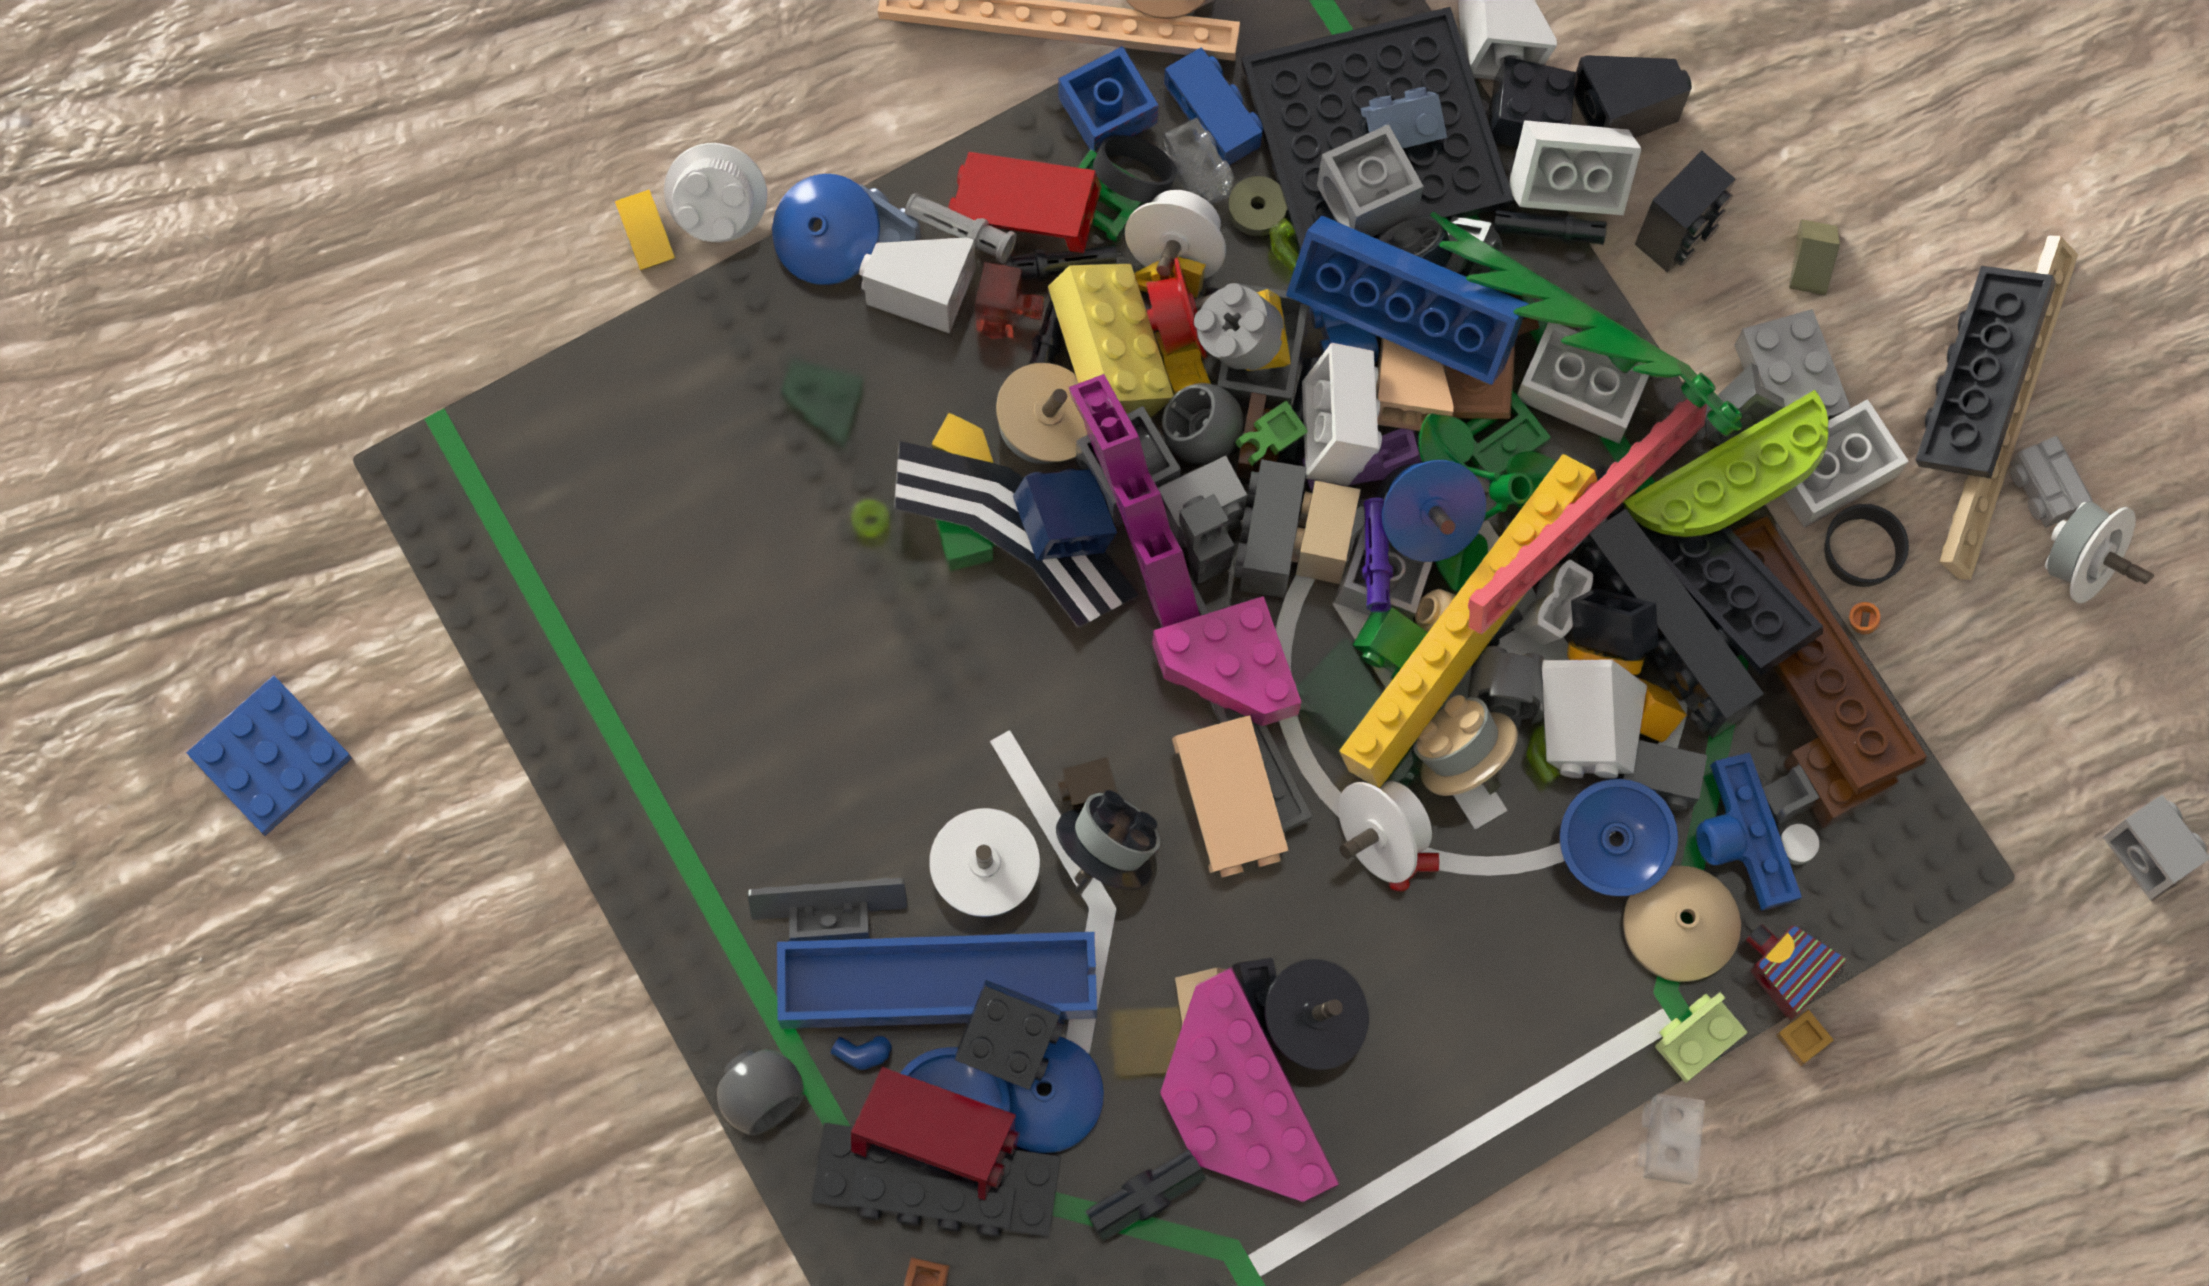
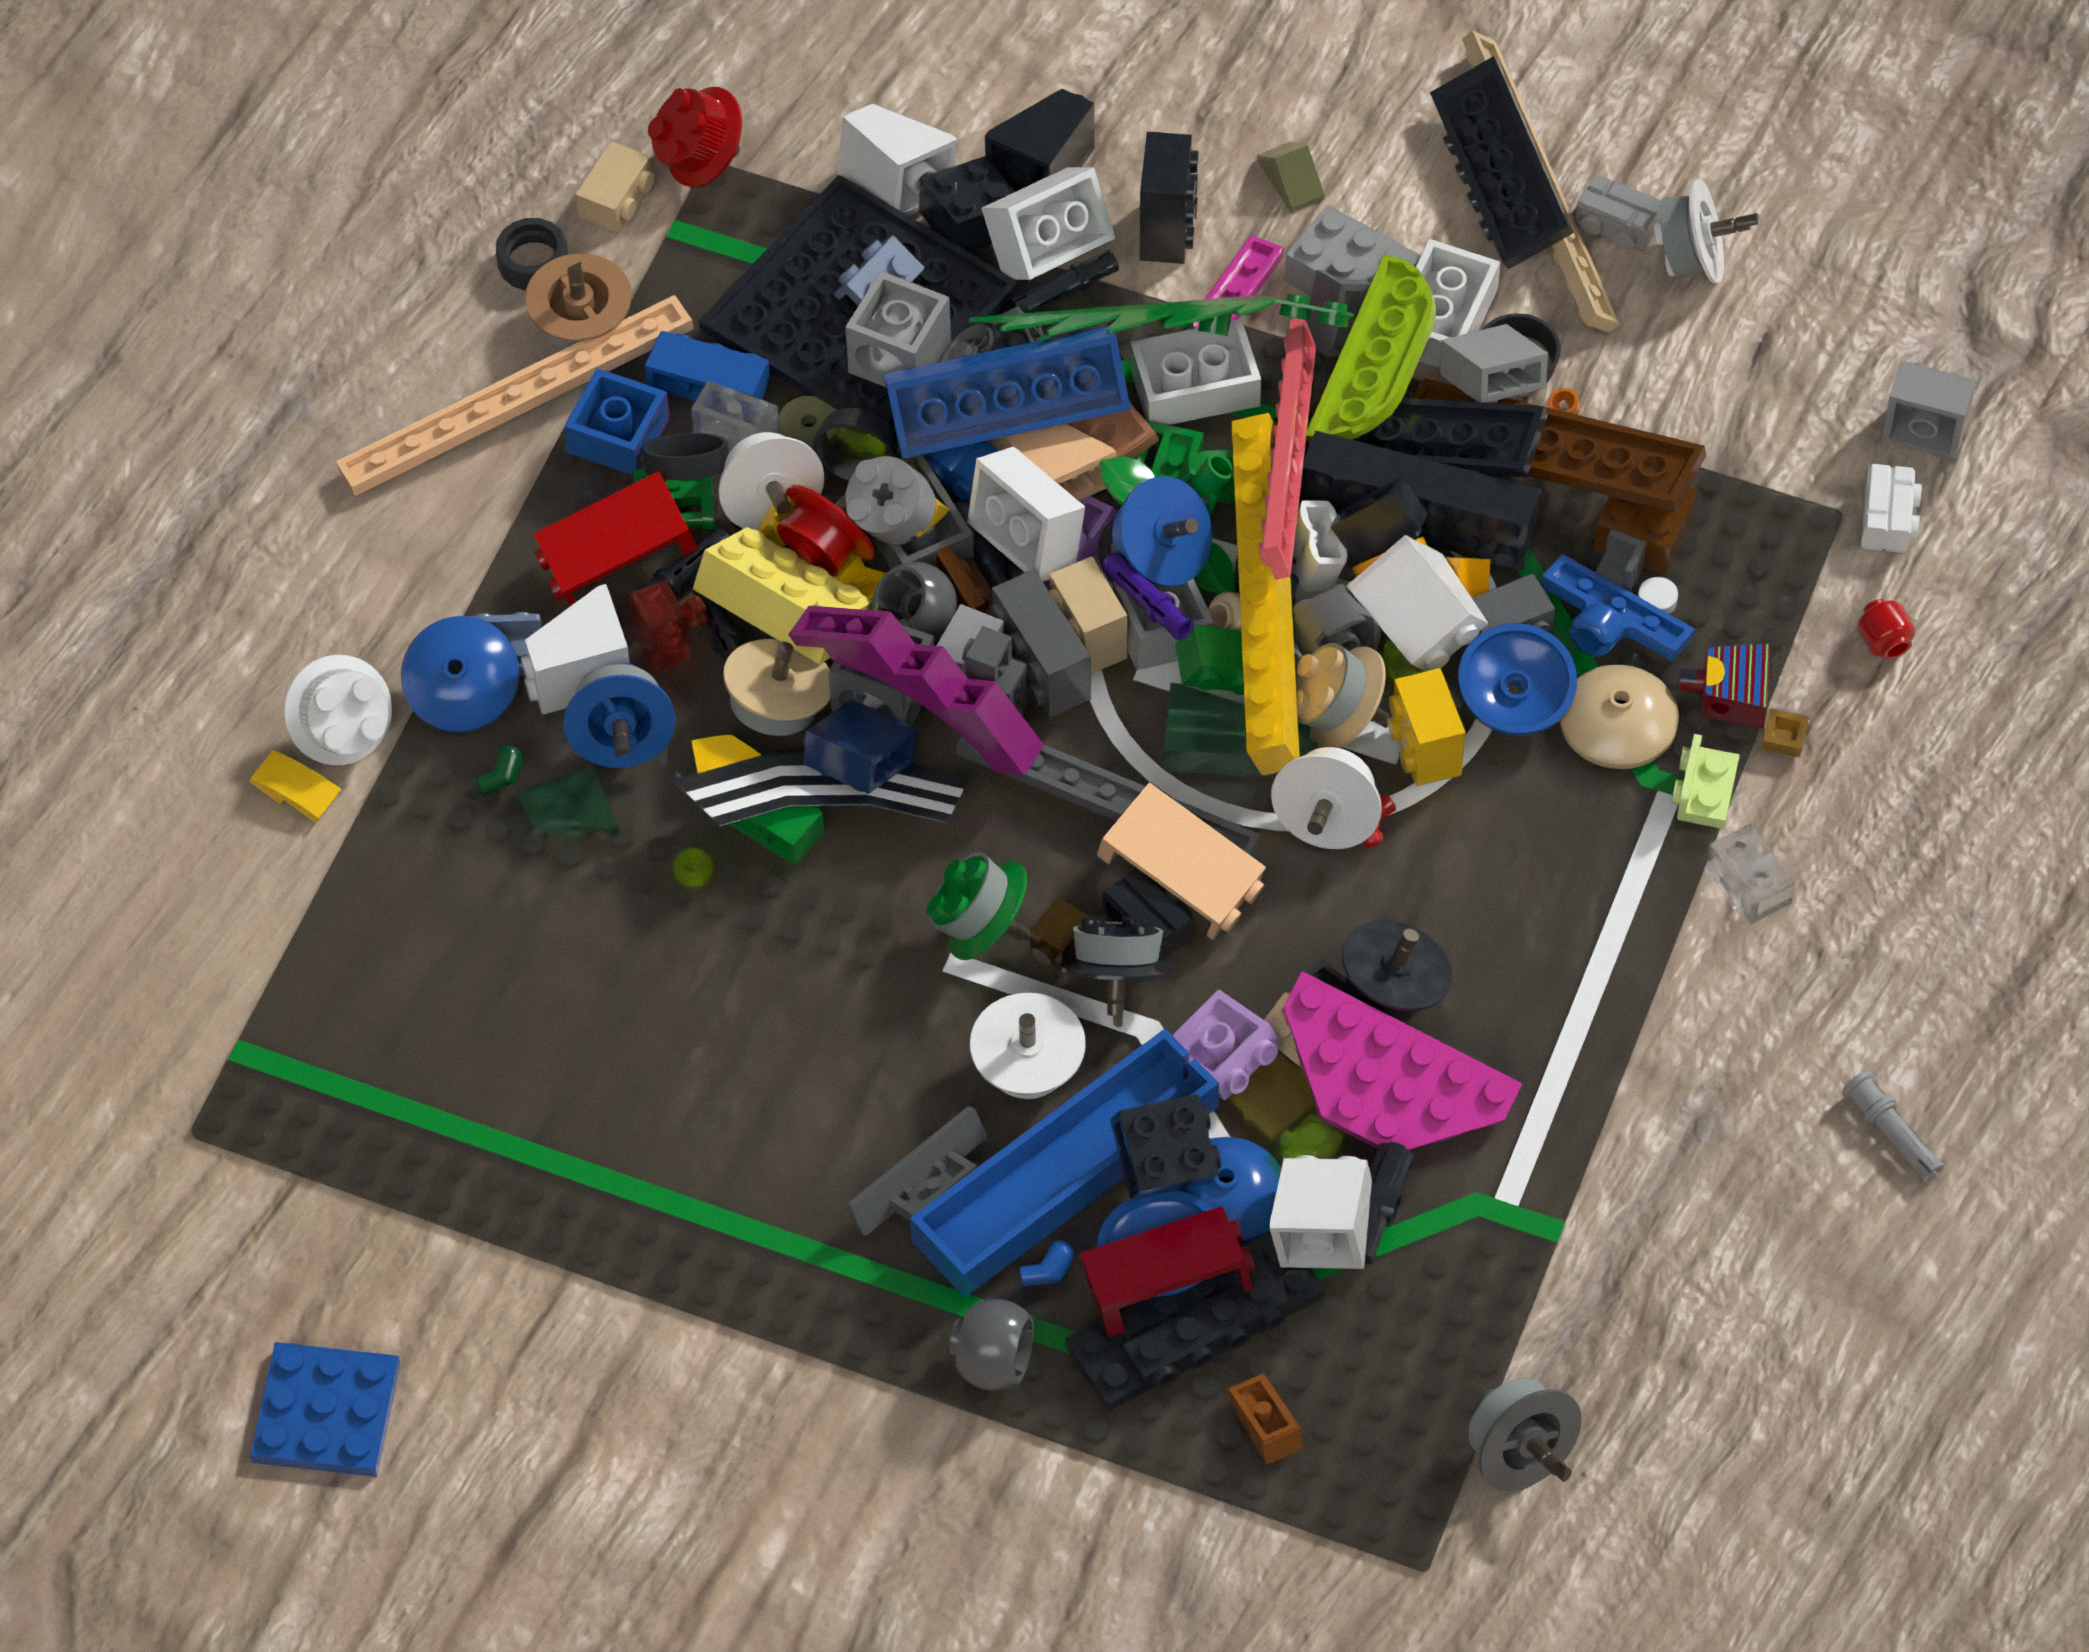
camera: 35 degrees left, 15 degrees down
light grey pin [905,192,1017,264] -> none
dark pink brick [1152,596,1302,726] -> none
bright green plate [1235,401,1308,465] -> none
none -> dark green arm [475,745,523,796]
none -> blue piece [564,663,676,768]
none -> black tyre [812,408,897,483]
none -> green piece [926,852,1030,961]
none -> black brick [1102,867,1193,961]
none -> lavender plate [1172,989,1282,1100]
none -> dark pink tile [1182,235,1284,331]
none -> white slope [1270,1155,1372,1269]
none -> clear neon green bracket [1280,1113,1343,1160]
none -> yellow brick [1387,668,1465,787]
none -> light grey brick [1440,324,1548,403]
none -> red head [1857,599,1916,659]
none -> white brick [1861,464,1922,553]

